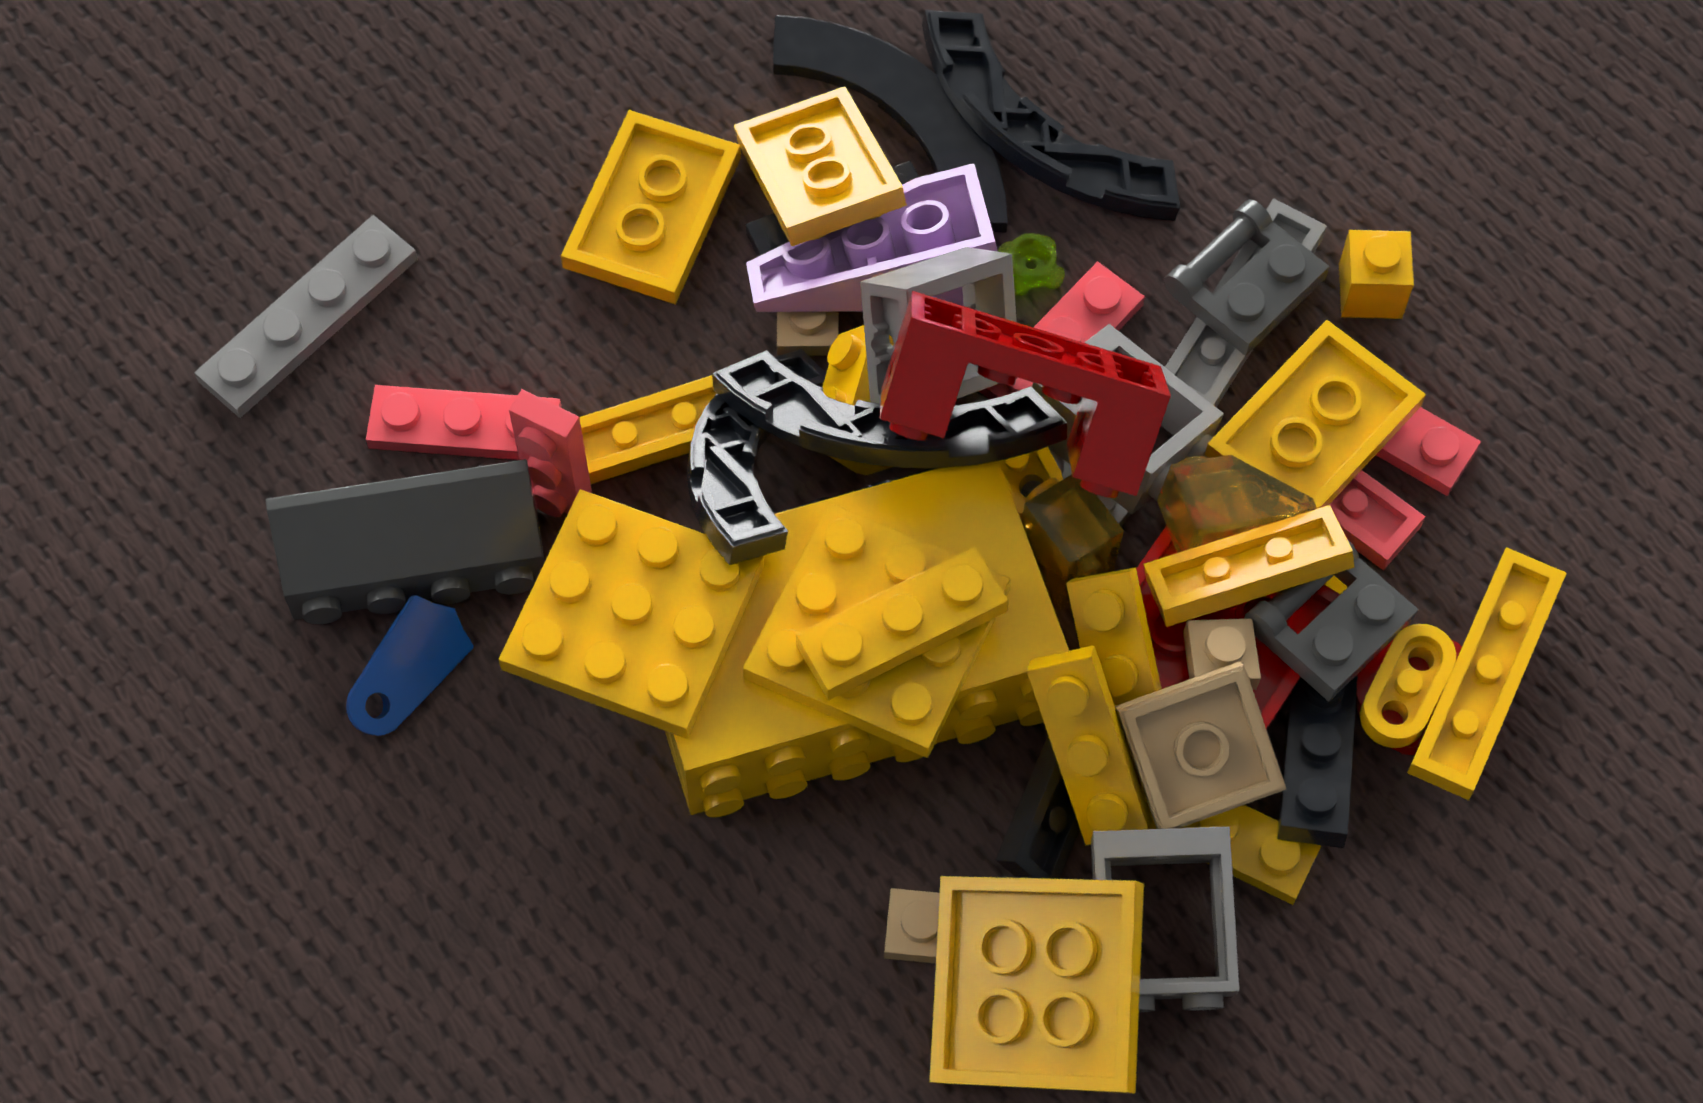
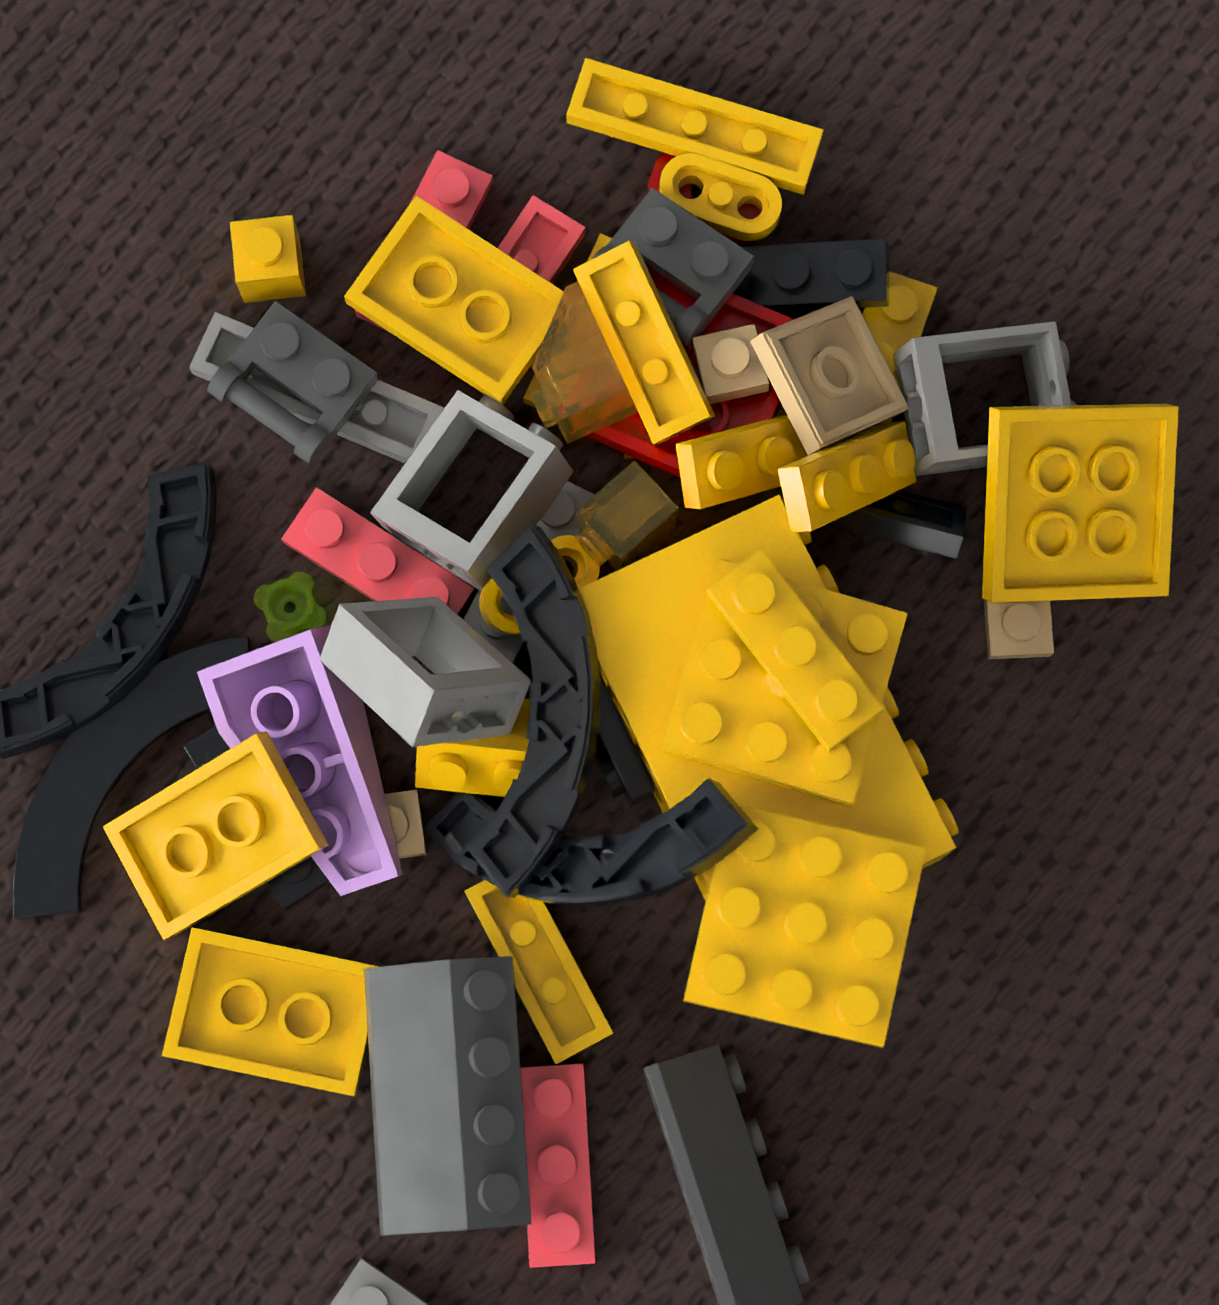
camera: 100 degrees left, 15 degrees up
blue piece [346,596,474,736] -> none
coral plate [509,389,592,517] -> none
red plate [879,291,1171,498] -> none
none -> slope [364,956,531,1235]

